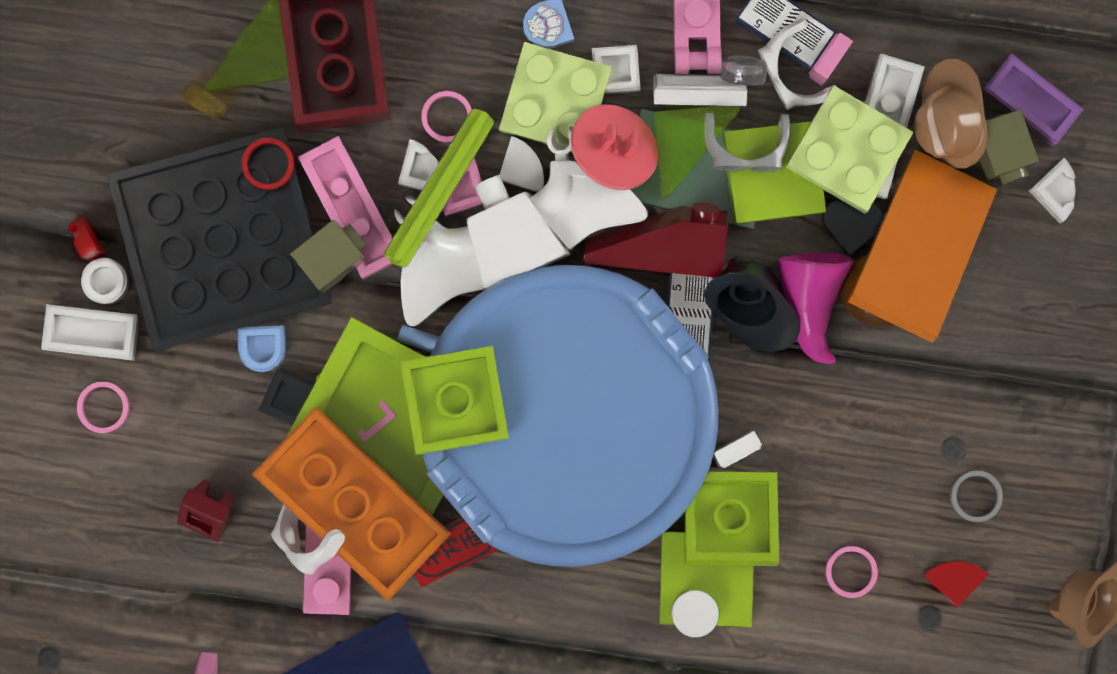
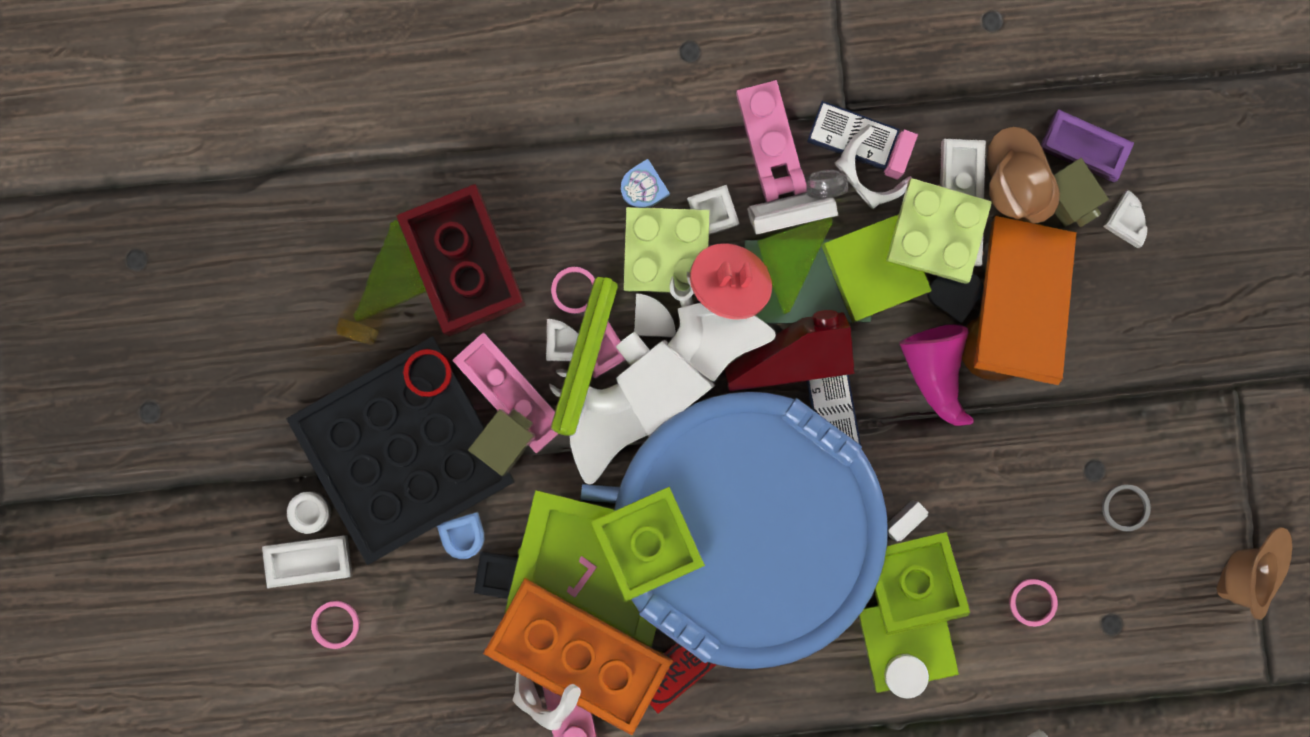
camera: 15 degrees left, 0 degrees up
red tile [68,214,107,261] -> none
dark red tile [177,480,233,542] -> none
light grey cap [704,113,790,172] -> none
black piece [704,256,800,352] -> none
red tile [922,561,989,608] -> none

